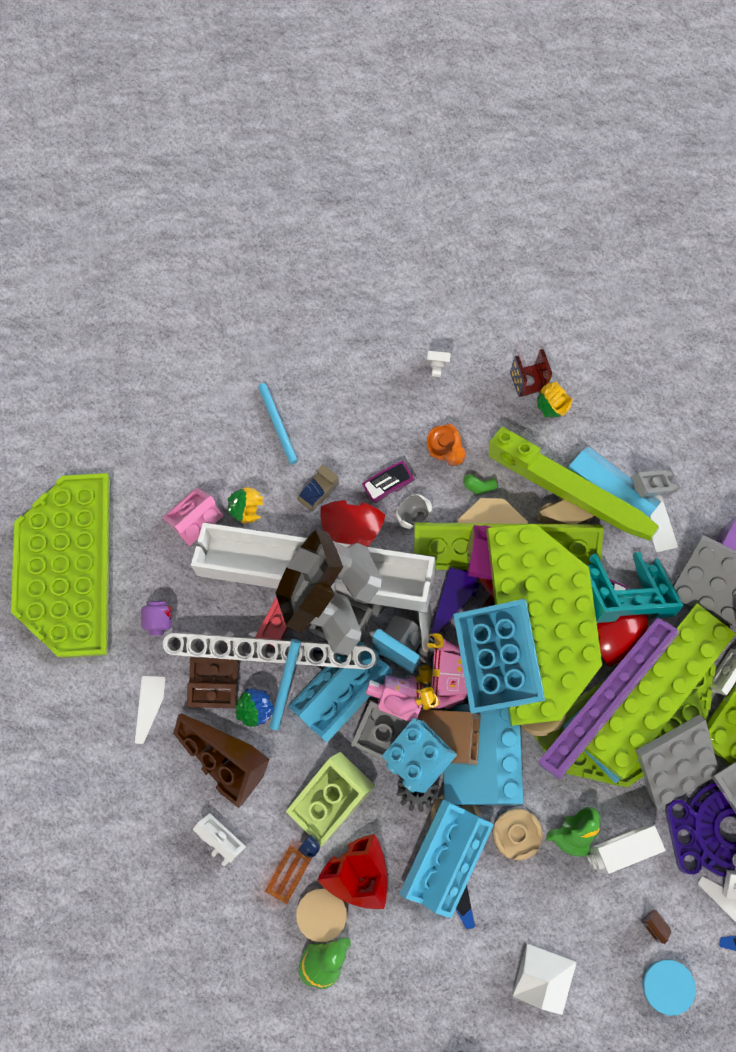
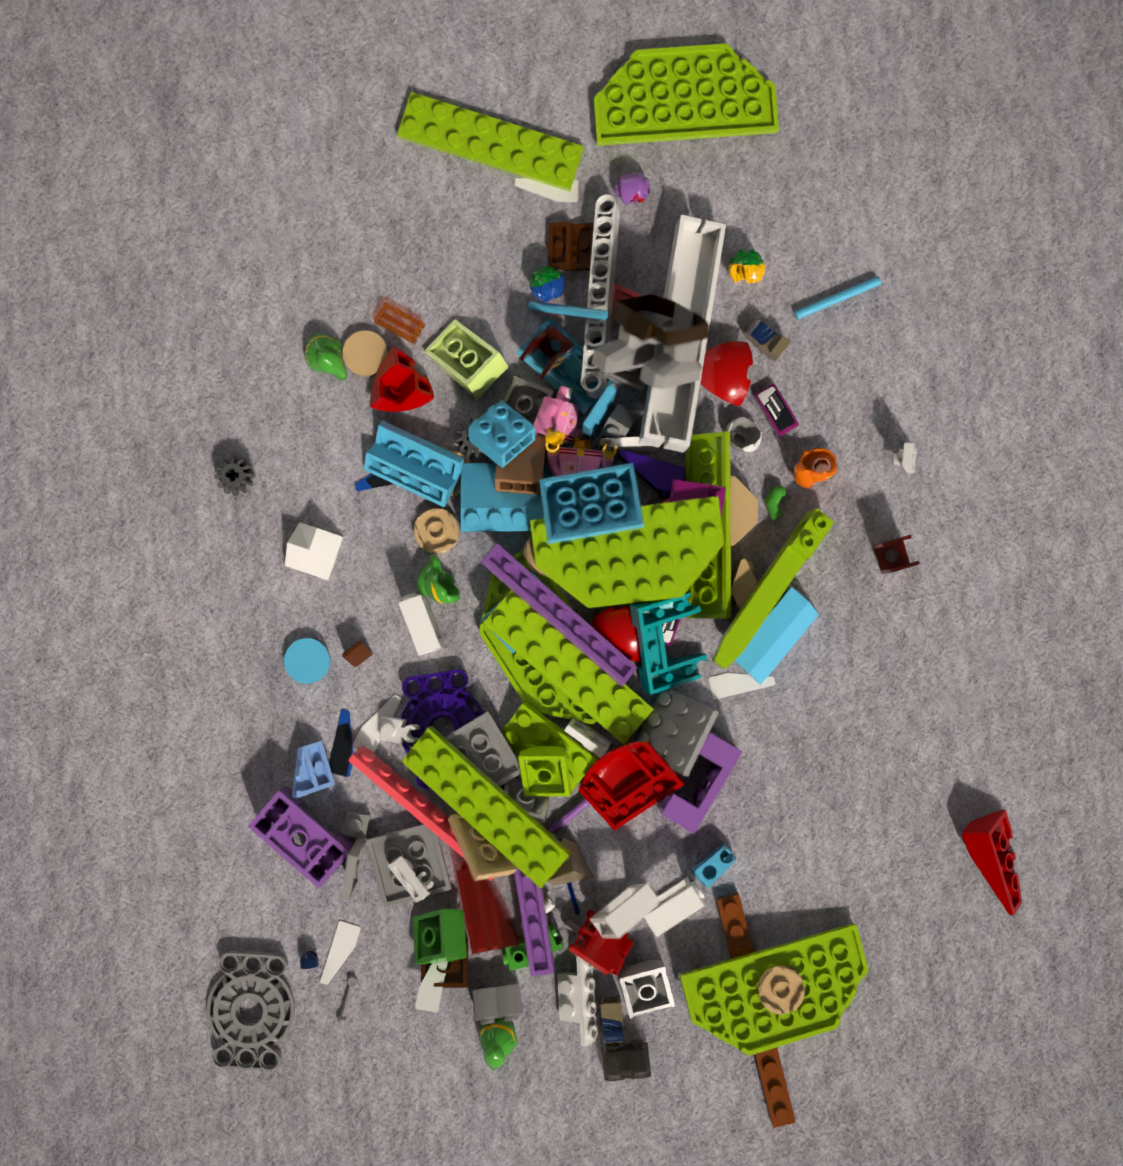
camera: 90 degrees right, 15 degrees up
bright pink bracket [162,488,224,546] -> none
reddish brown wedge [173,713,270,808] -> none
white plate [193,813,246,866] -> none
dark blue hinge [298,834,320,858] -> none
yellow piece [537,382,573,418] -> none
light grey hinge [631,470,681,498] -> none
light grey plate [636,715,719,809] -> none
none -> lime plate [397,92,584,192]
none -> clear red piece [519,325,574,379]

